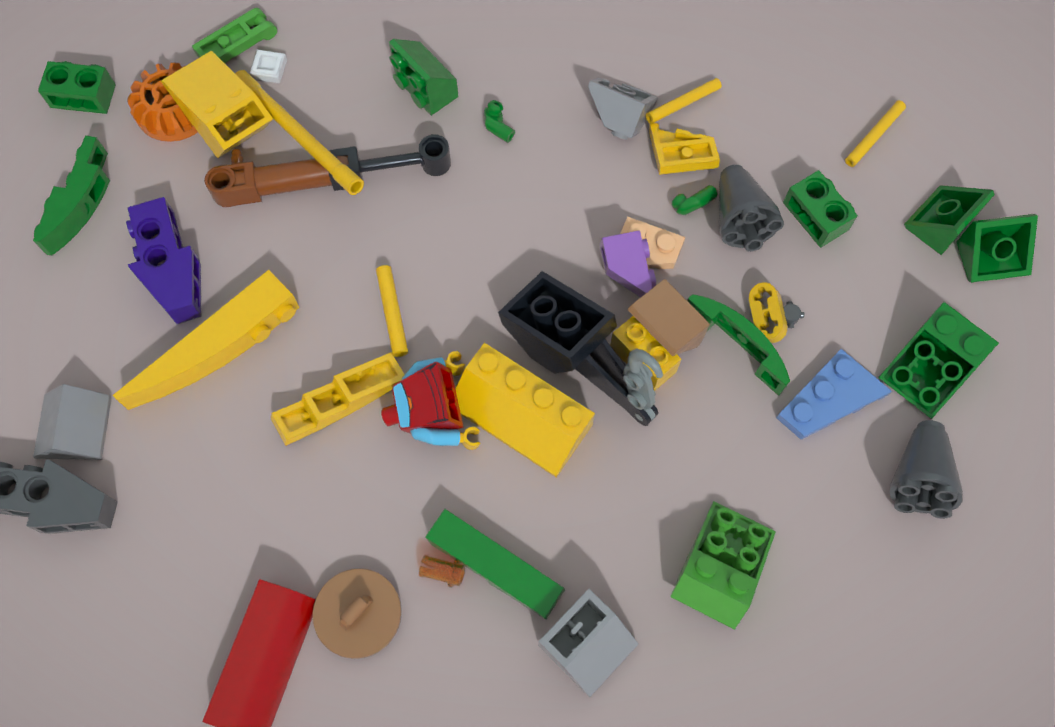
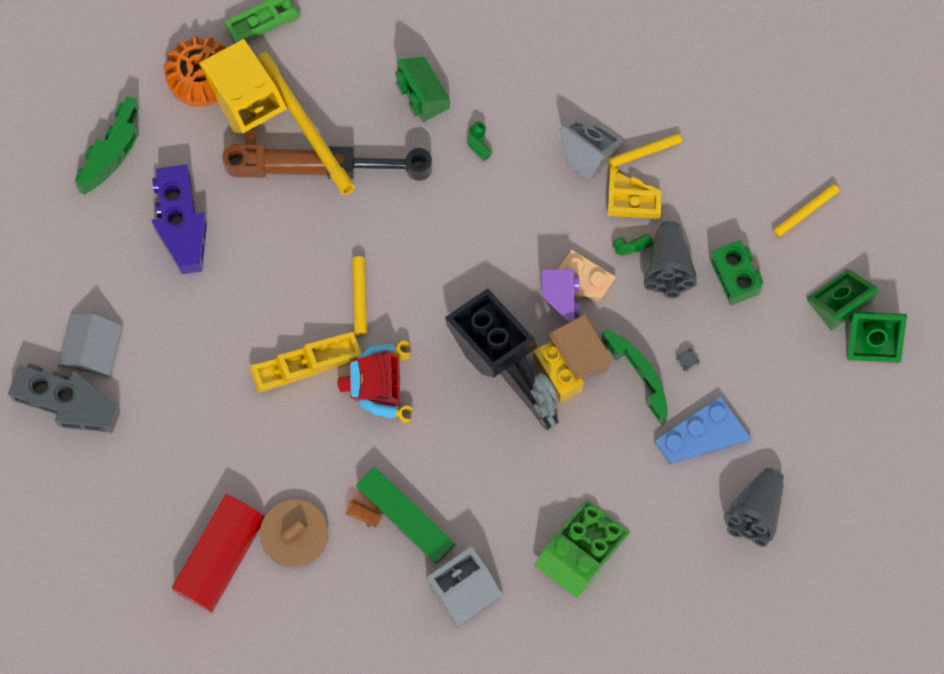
camera: 10 degrees right, 5 degrees up
green brick [38,61,116,114] -> none
yellow slope [113,270,300,410] -> none
white tile [250,49,287,84] -> none
yellow slope [455,342,595,478] -> none
yellow beam [749,282,787,343] -> none
green slope [878,302,999,419] -> none

